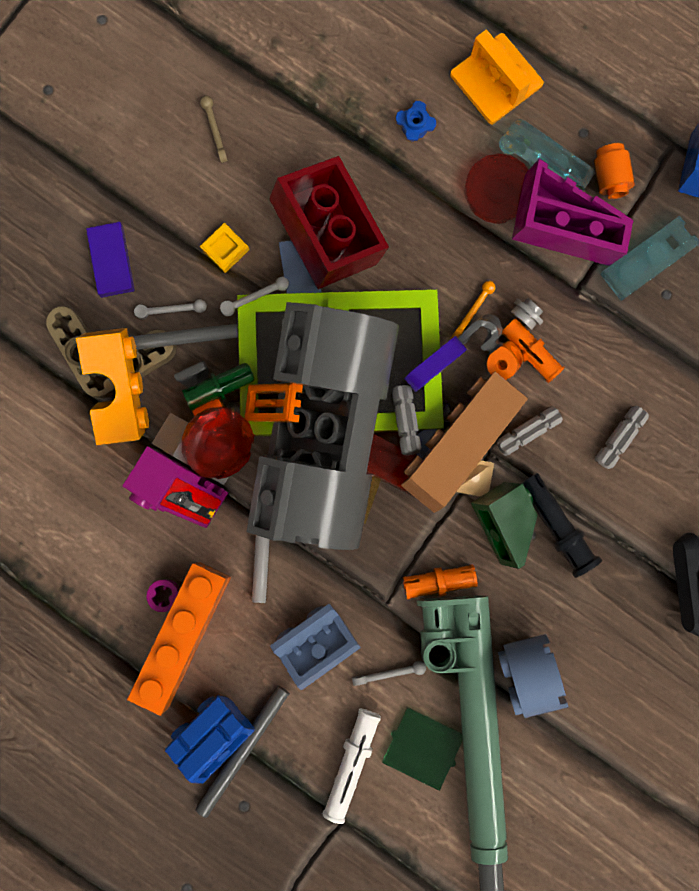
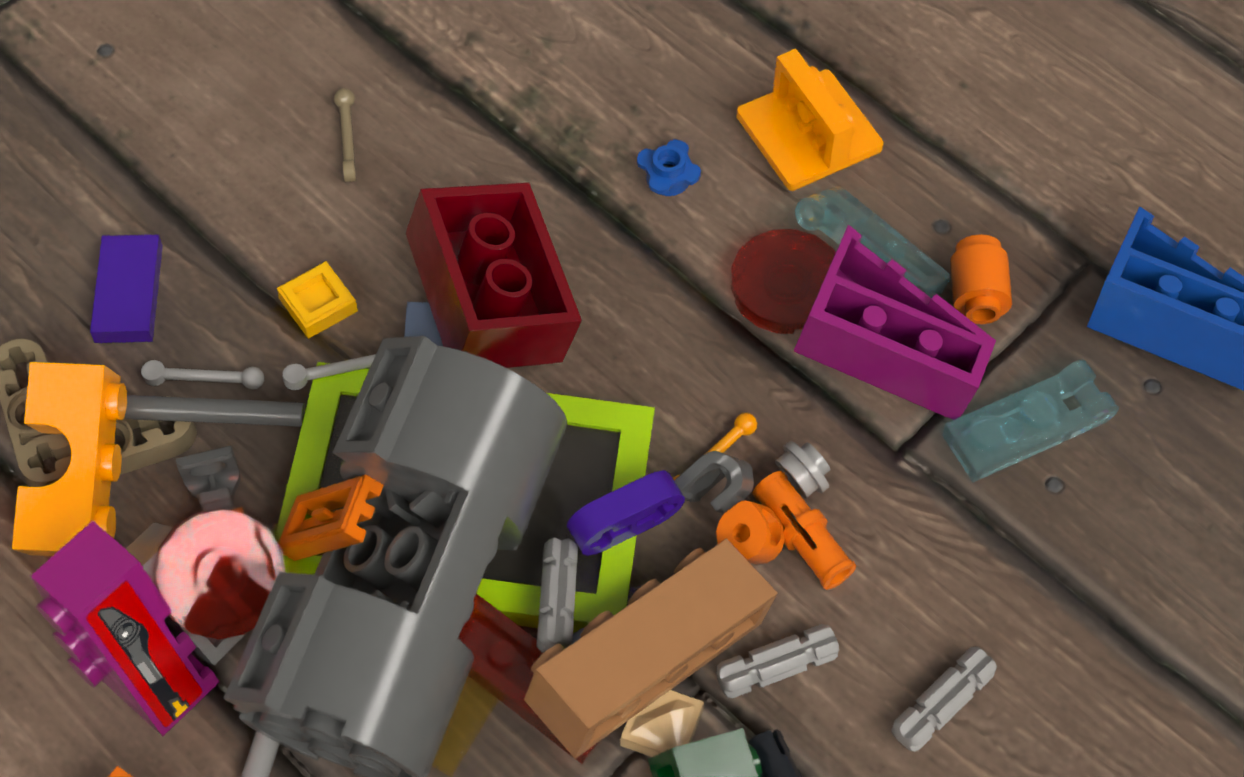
camera: 10 degrees right, 25 degrees down
dark green axle [182,363,254,411] -> none

